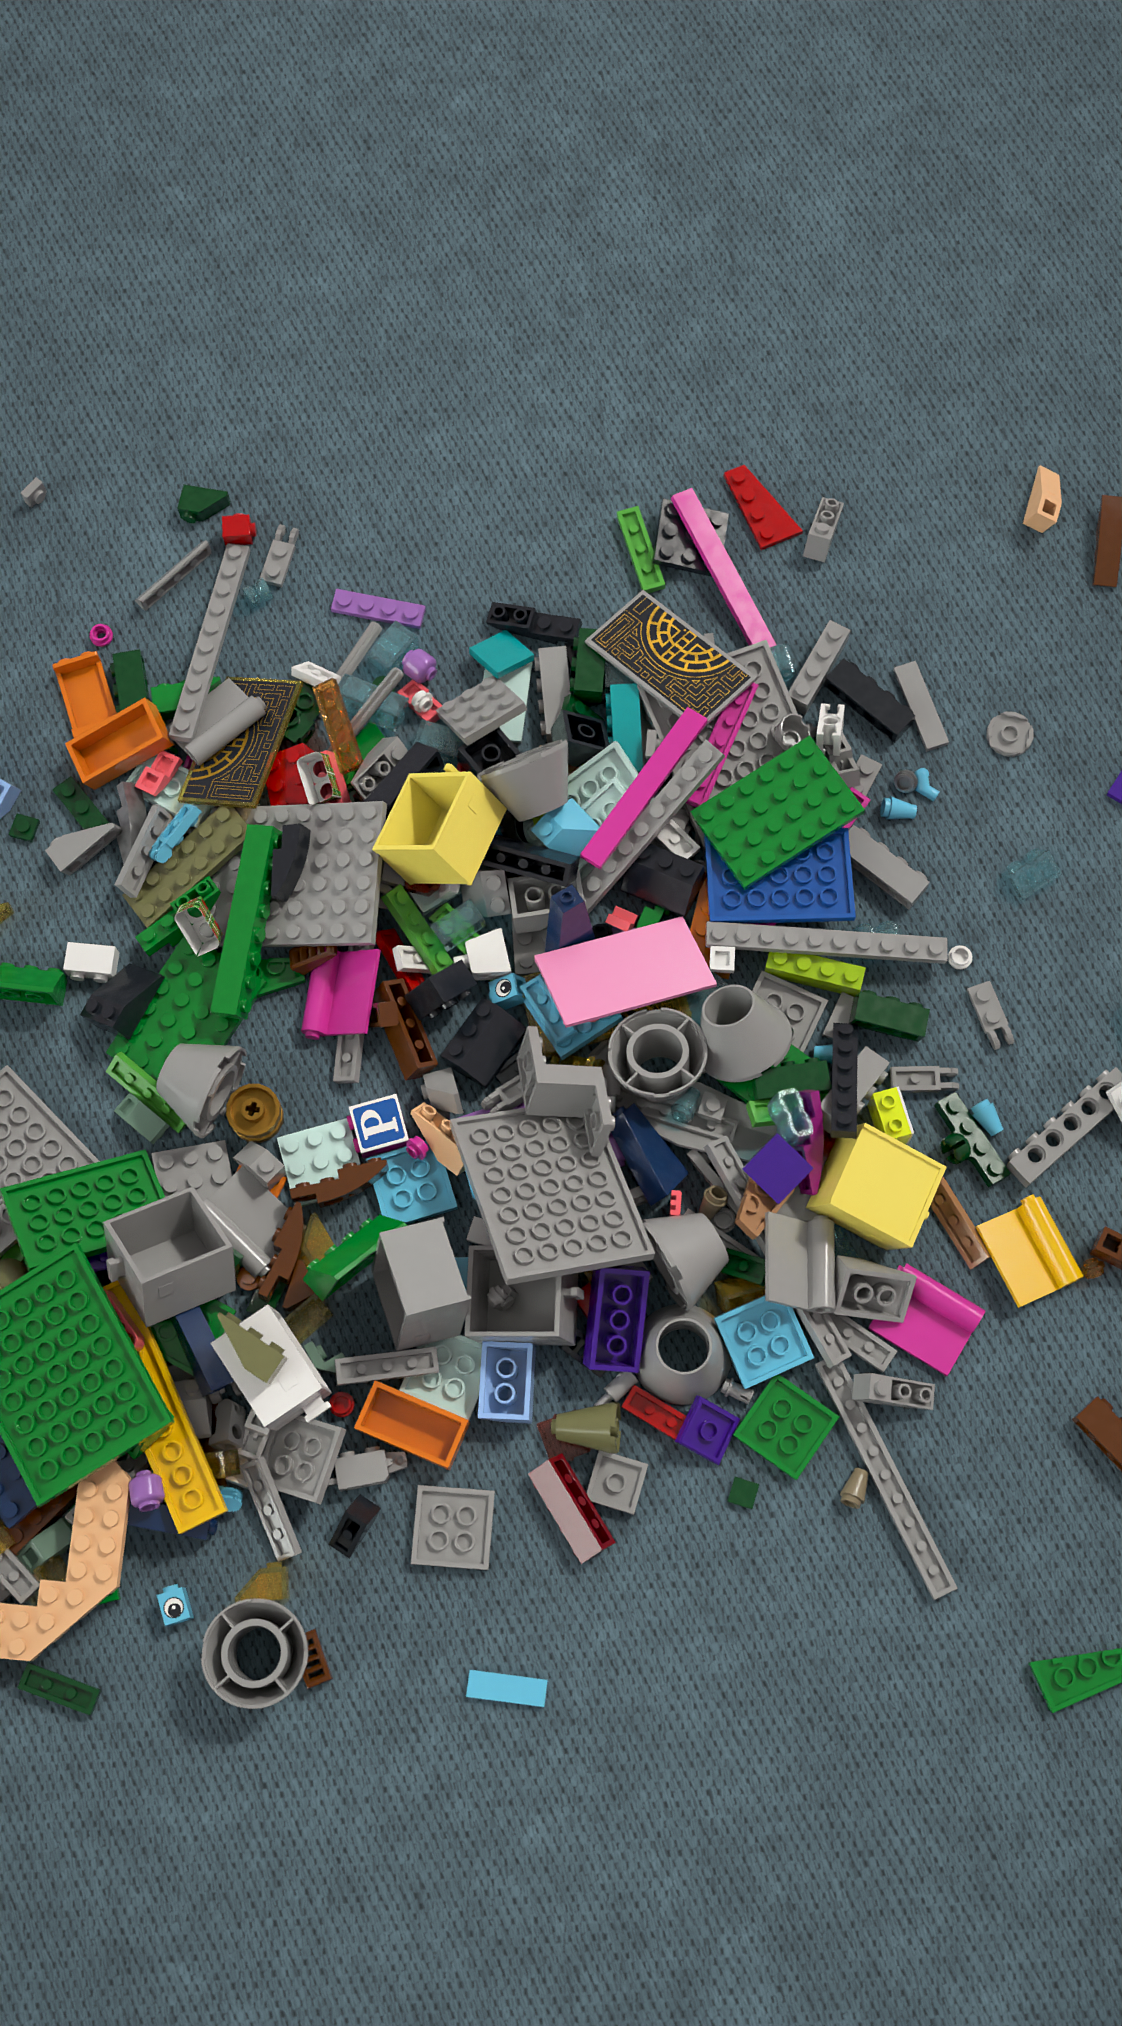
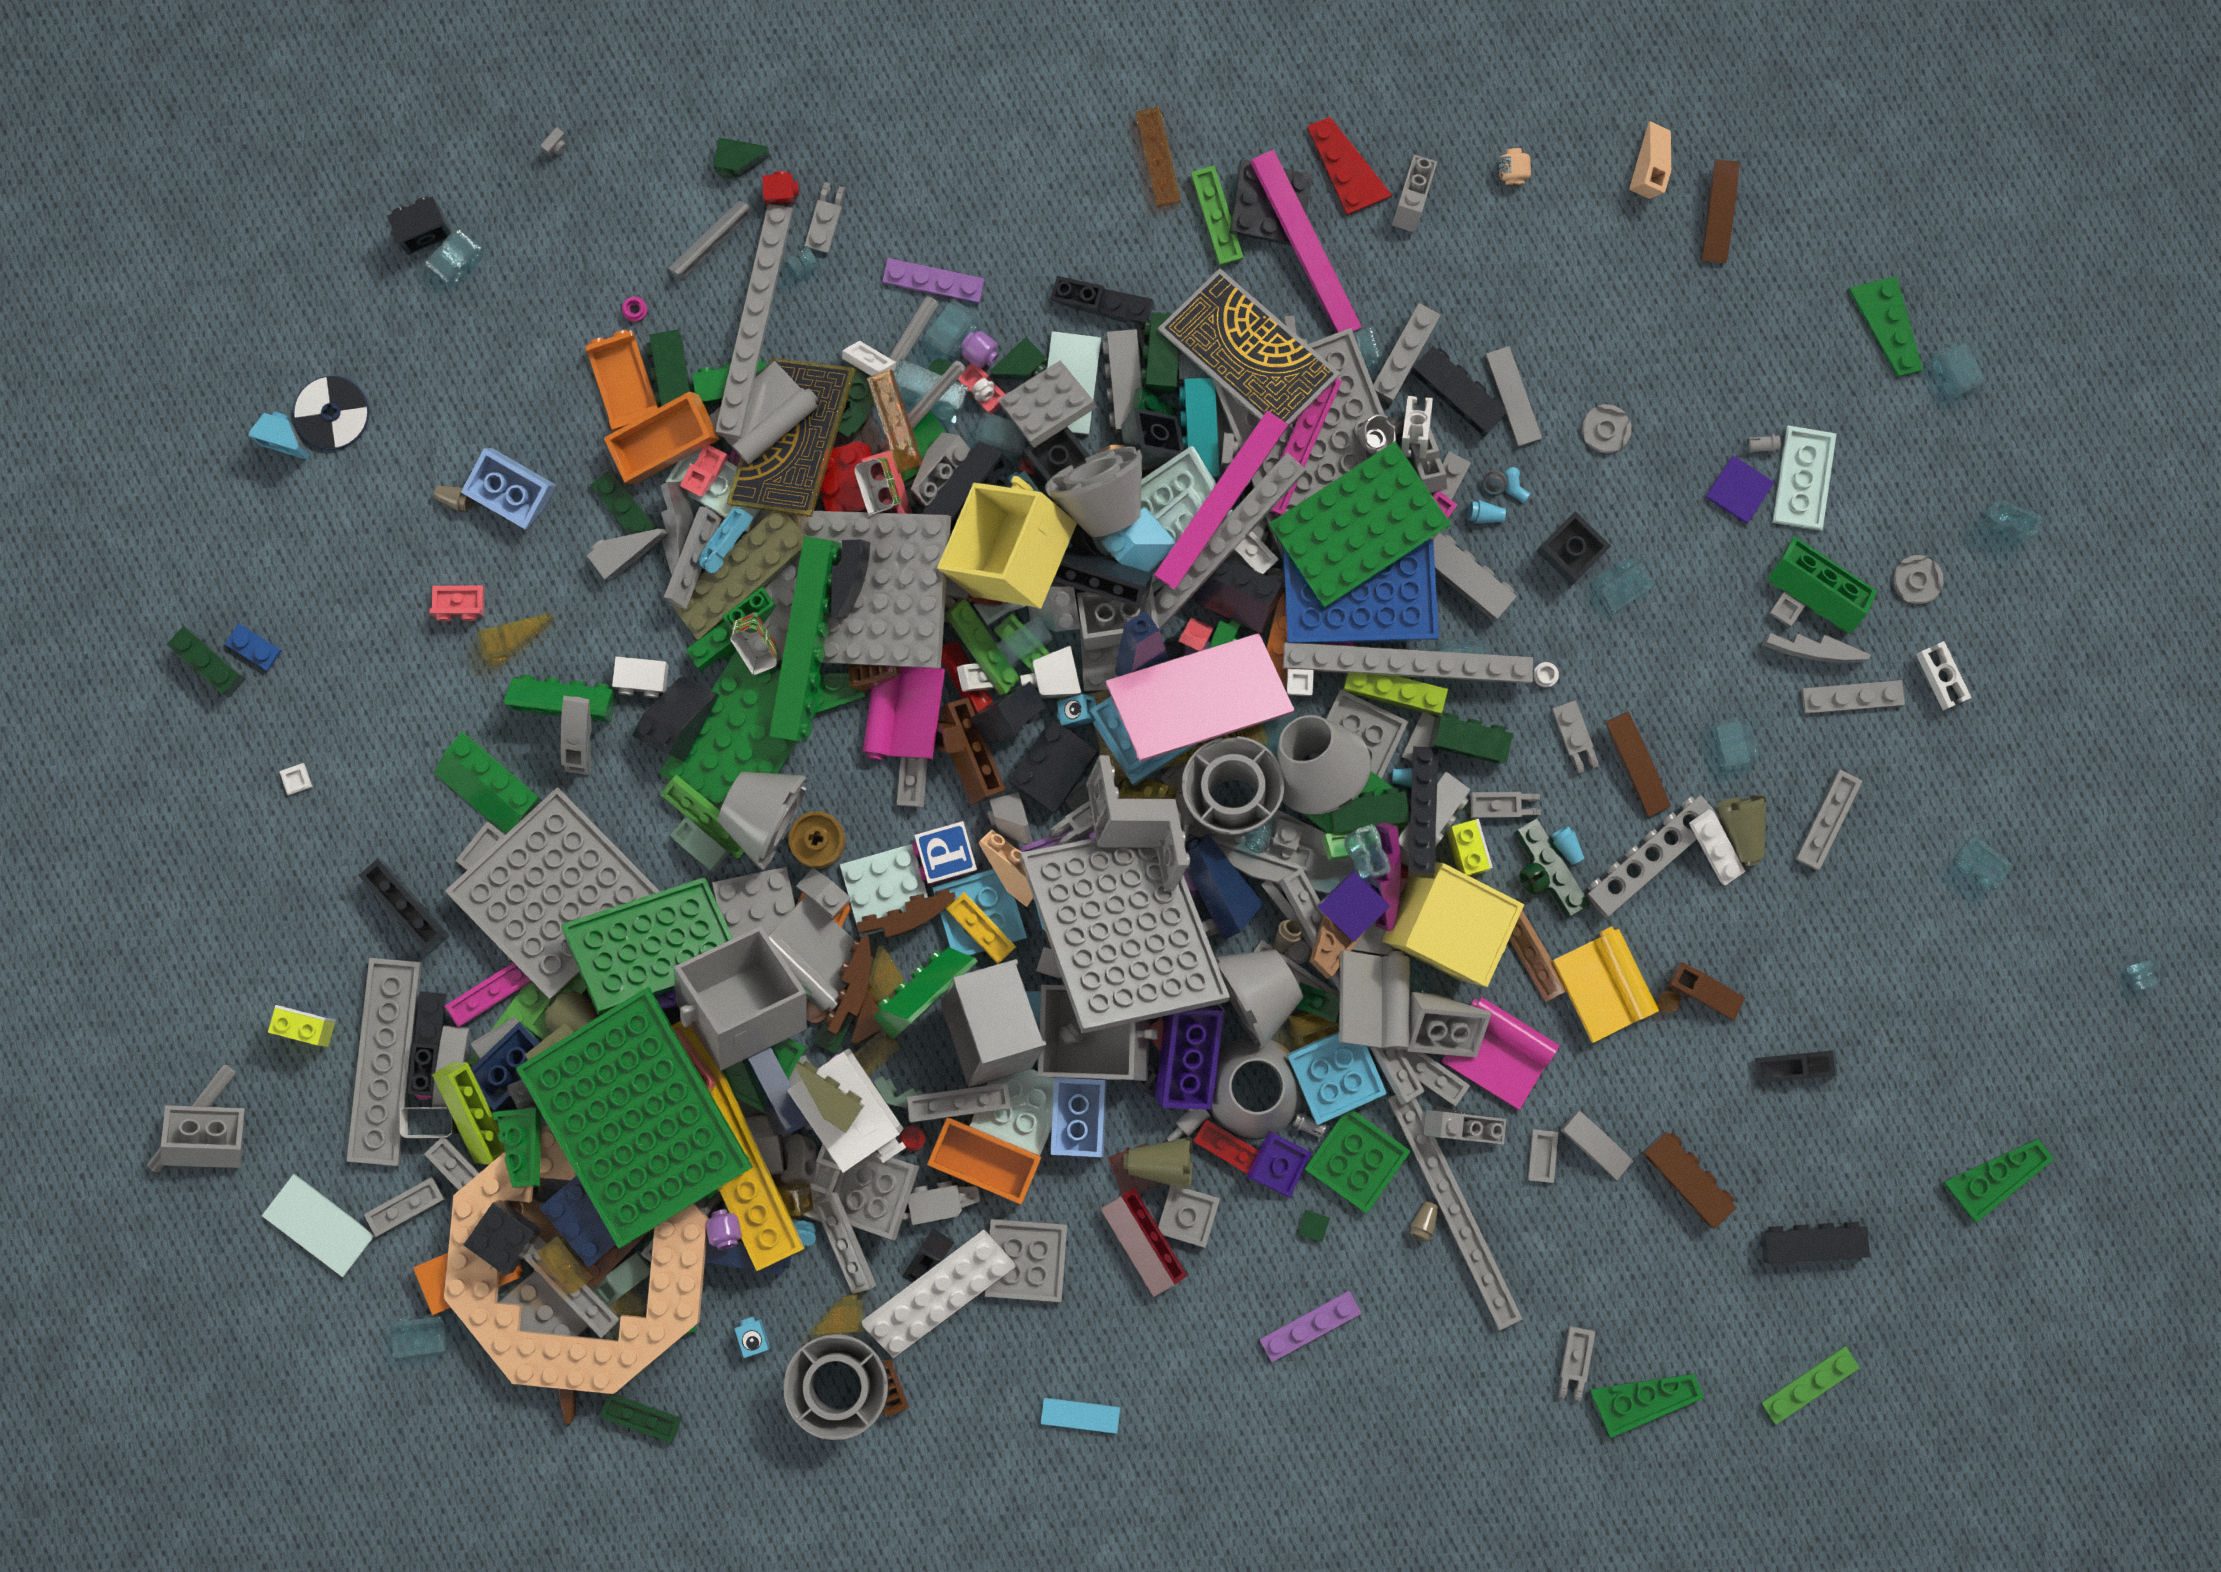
camera: 10 degrees left, 10 degrees up
dark green plate [9,813,40,843] -> none
dark pink plate [406,1136,429,1160] -> none
teal tile [469,630,534,679] -> none
coral tile [669,1190,682,1216] -> none
none -> light grey slope [561,696,592,775]
none -> white plate [861,1230,1015,1358]
none -> yellow tile [946,892,1016,964]
none -> dark green slope [990,337,1047,380]
none -> clear orange plate [1135,106,1181,208]
none -> medium lavender plate [1260,1291,1362,1362]
none -> light nougat head [1499,148,1531,185]
none -> light grey tile [1528,1129,1558,1183]
none -> black brick [1537,511,1611,585]
none -> light grey hinge [1558,1326,1595,1402]
none -> light grey slope [1561,1111,1633,1180]
none -> reddish brown slope [1605,711,1671,817]

